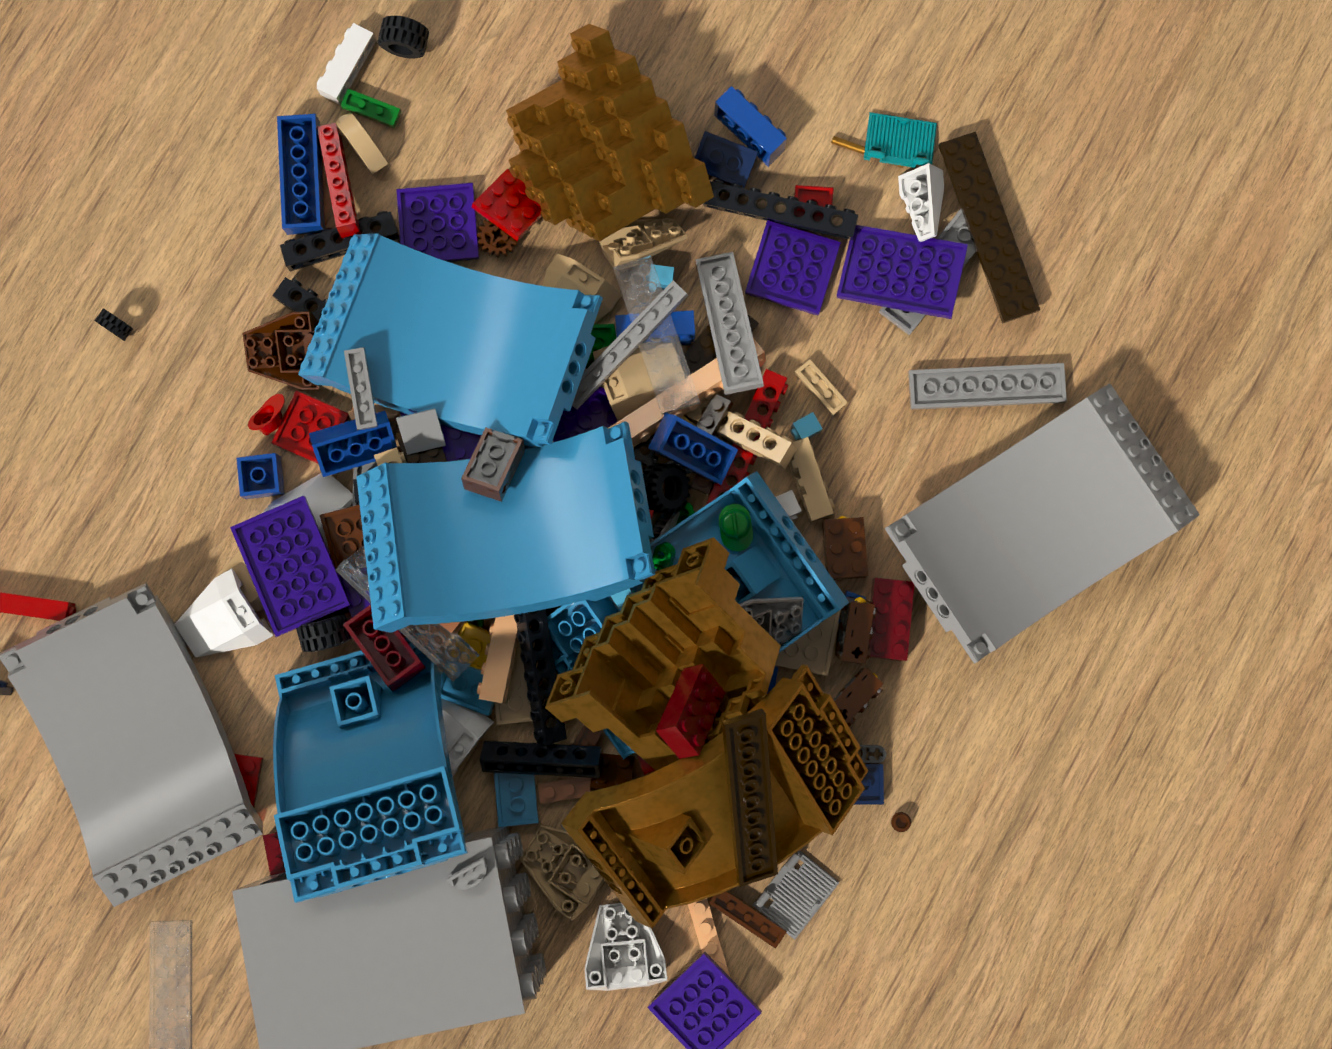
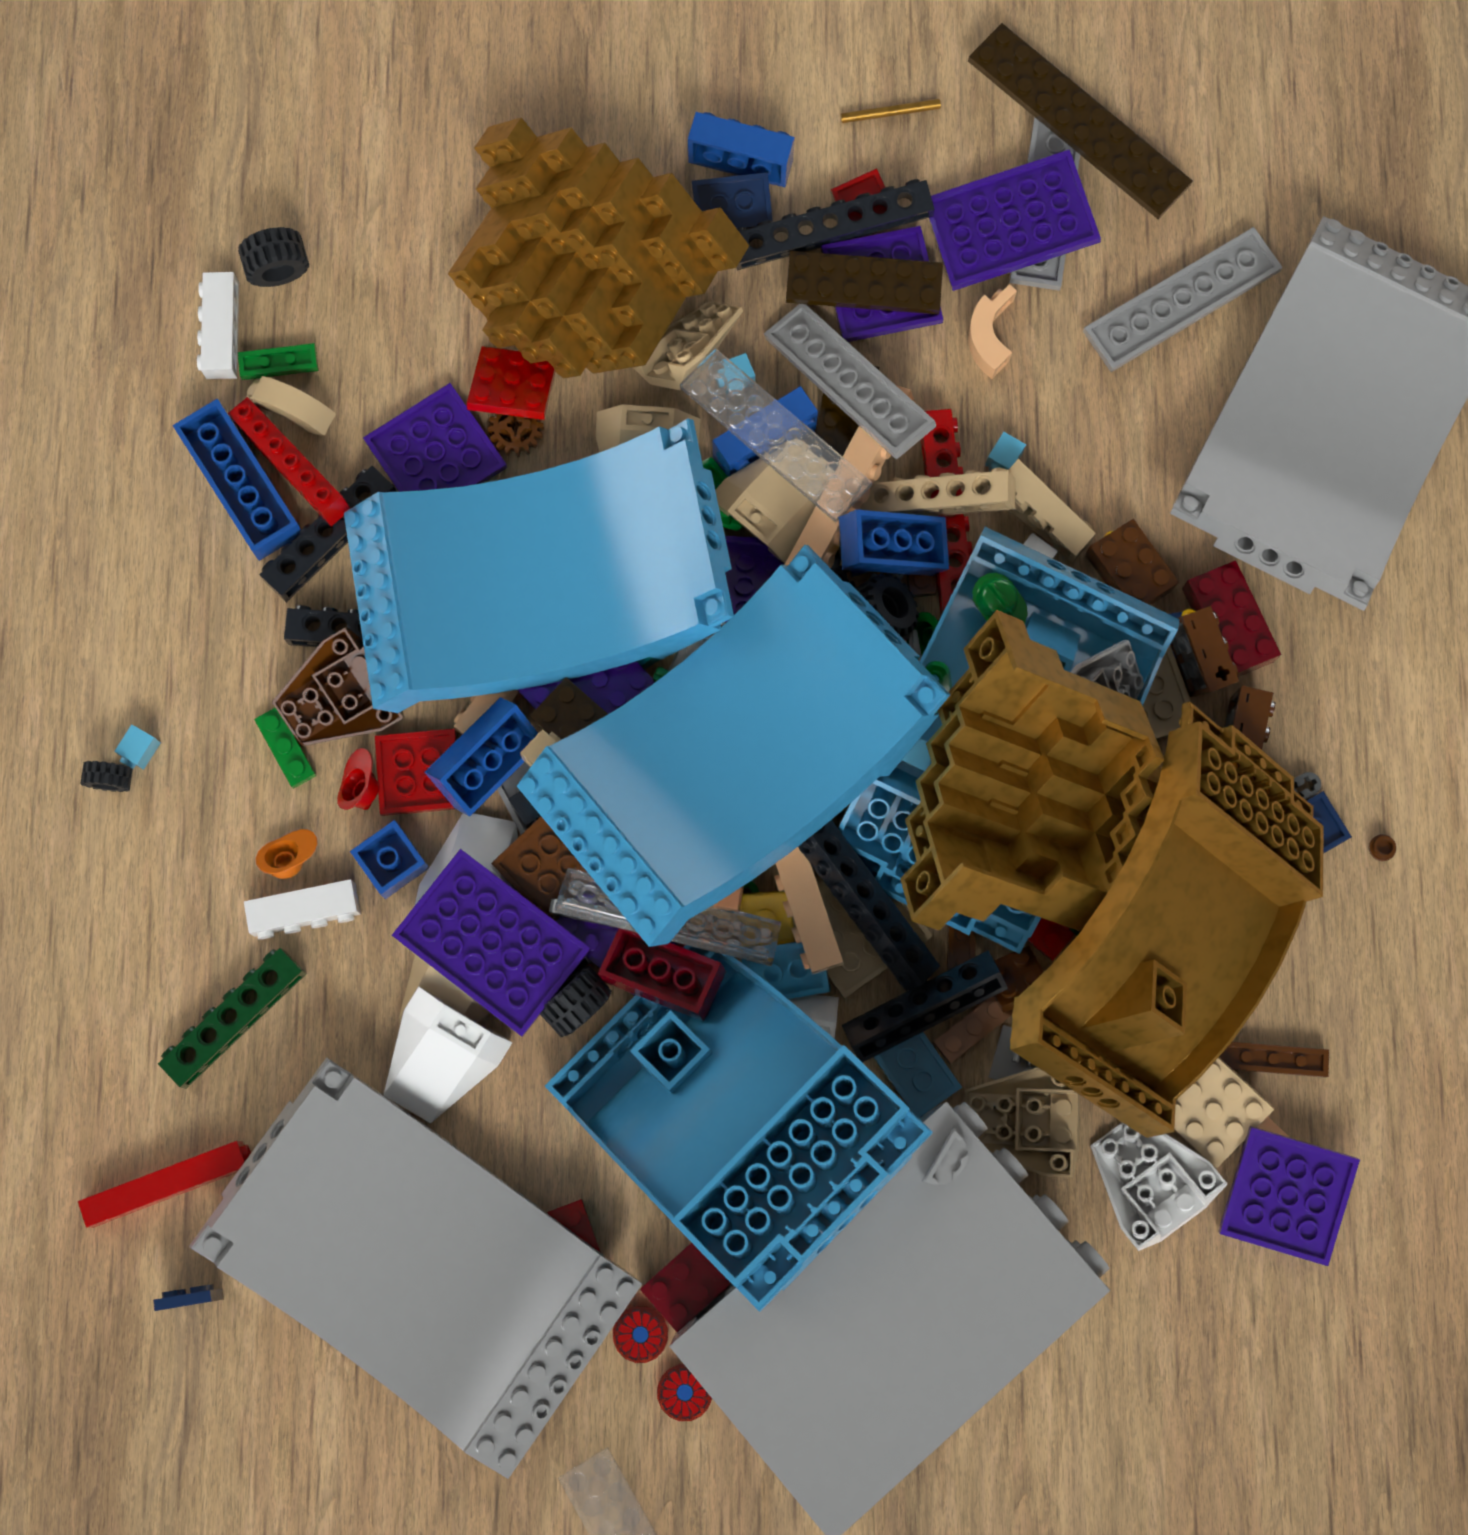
camera: 30 degrees left, 5 degrees down
light grey plate [344,347,378,430] -> none
light grey piece [396,408,446,455] -> none
piece [461,427,525,502] -> none
light grey plate [572,280,688,409] -> none
dark red brick [656,664,726,759] -> none
dark brown plate [696,394,733,436] -> none
dark brown plate [722,709,778,887] -> none
light grey window [753,850,839,940] -> none
tan plate [795,359,848,416] -> none
teal window [863,112,937,168] -> none
white wedge [898,163,944,242] -> none
none -> medium azure brick [114,724,161,770]
none -> dark green brick [158,948,307,1089]
none -> white brick [244,879,361,939]
none -> green plate [254,708,316,789]
none -> orange piece [256,829,318,879]
none -> tile [613,1306,668,1363]
none -> dark brown plate [786,251,943,315]
none -> light nougat arch [968,284,1017,379]
none -> tan plate [1175,1057,1274,1168]

